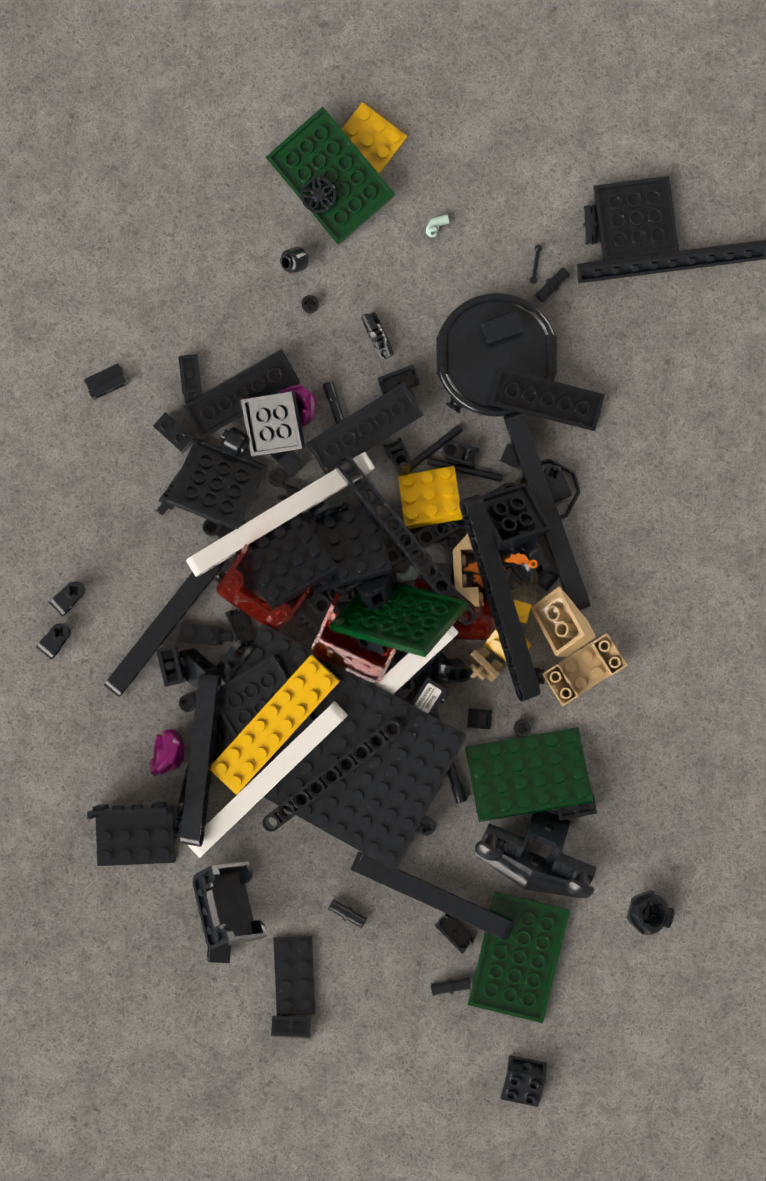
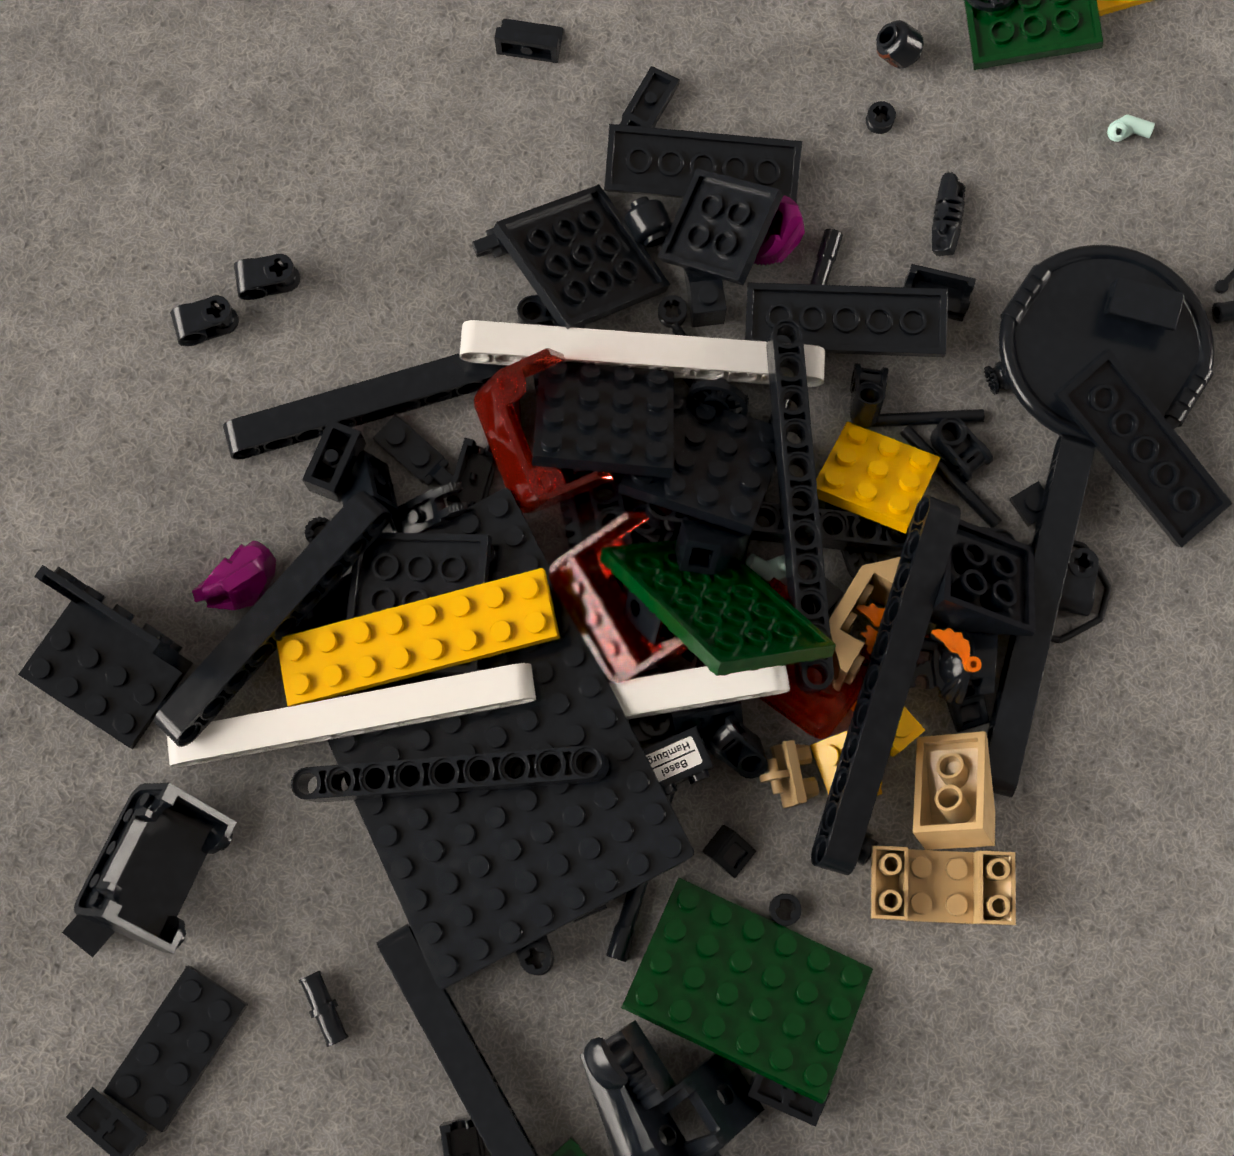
camera: 35 degrees right, 10 degrees down
black brick [153,412,195,454] -> none

